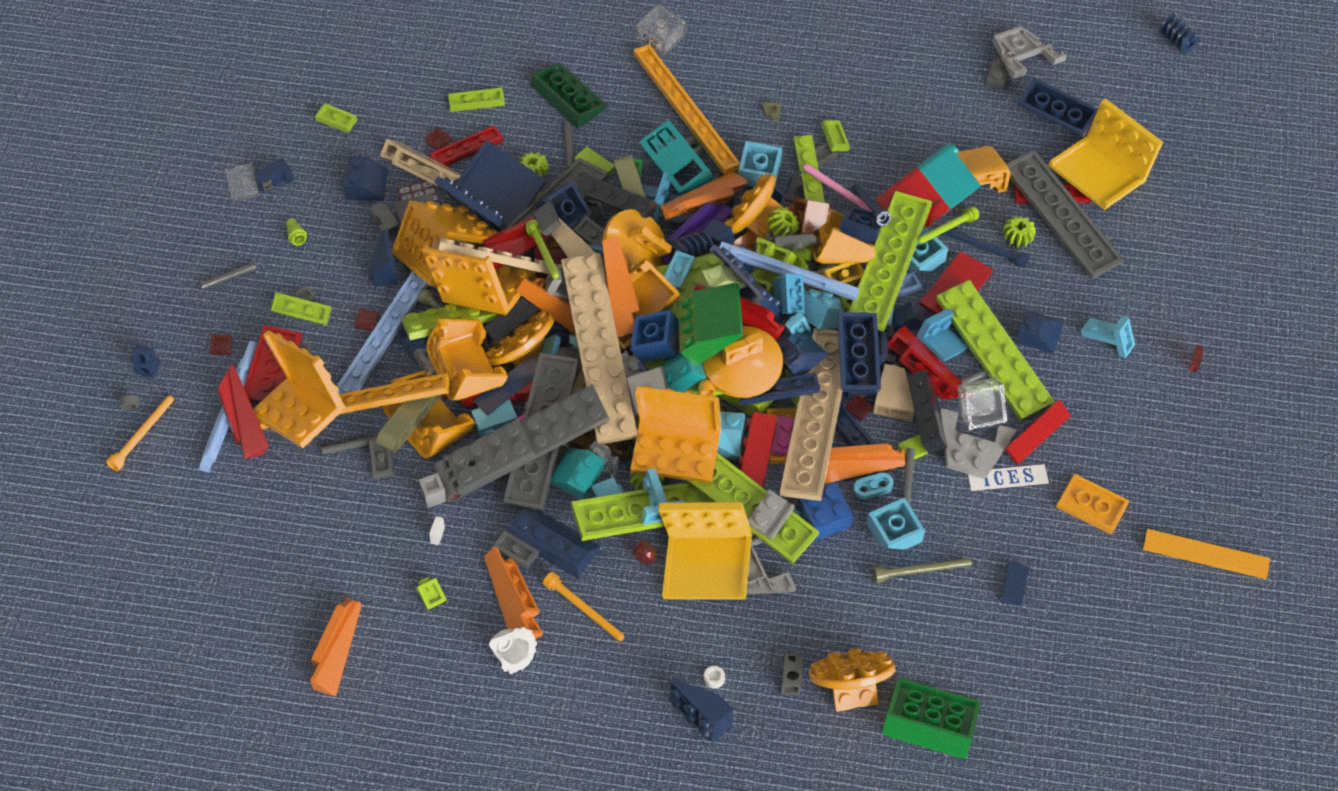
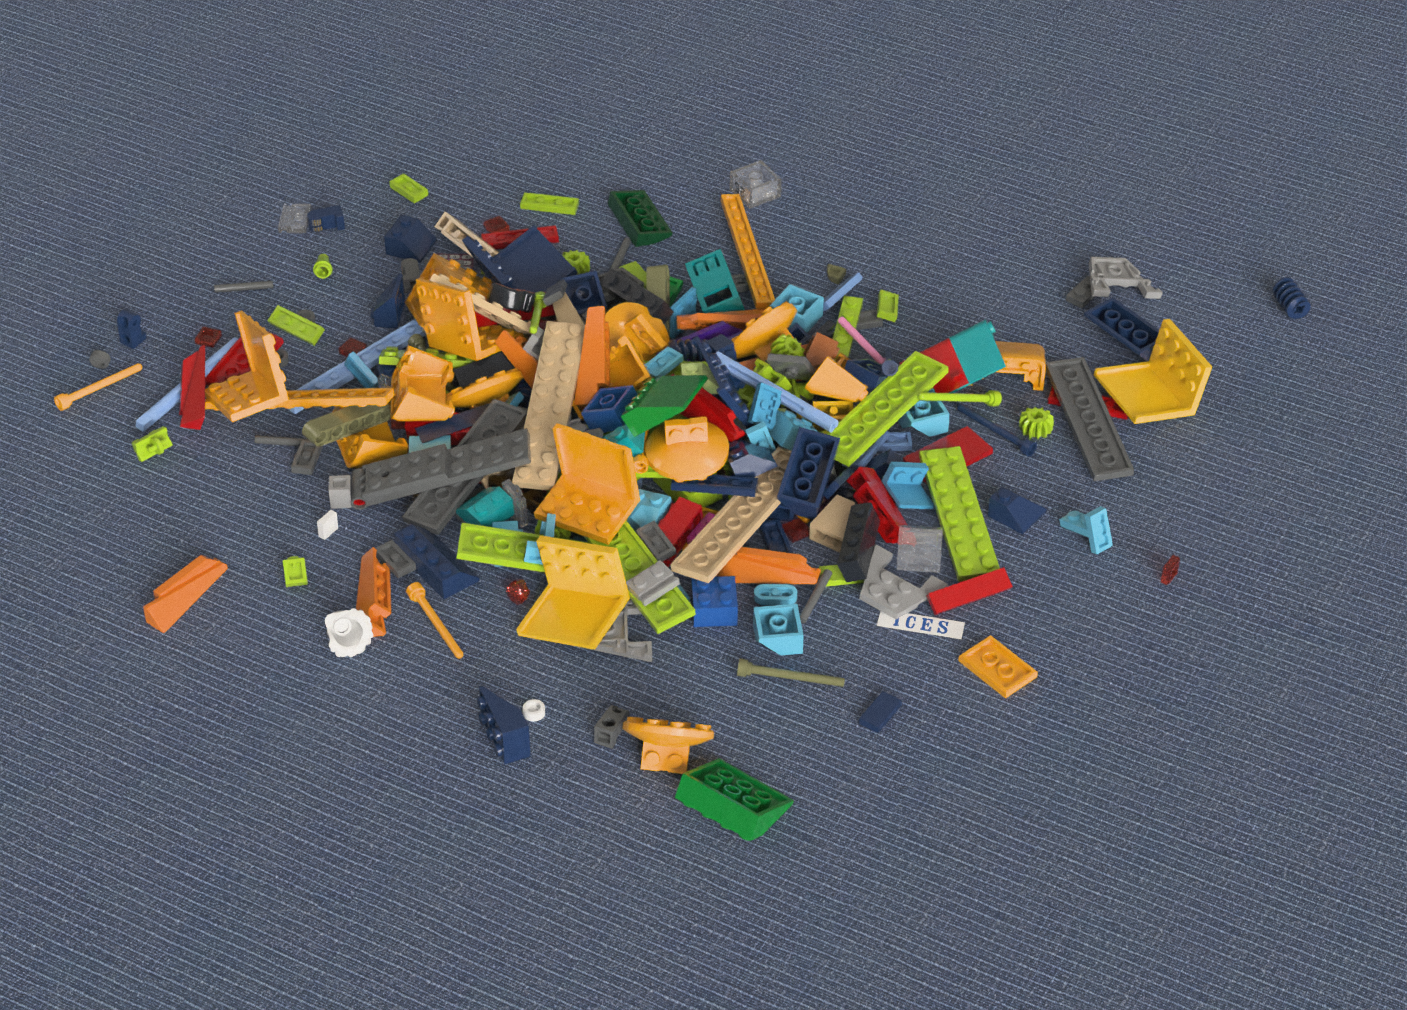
camera: 20 degrees right, 15 degrees down
light orange tile [1143,529,1270,579] -> none
none -> lime hips [132,426,172,462]
none -> dark azure tile [344,351,380,388]
none -> black animal [487,282,536,313]
none -> dark grey plate [636,521,677,562]
none -> medium blue tile [823,272,863,311]

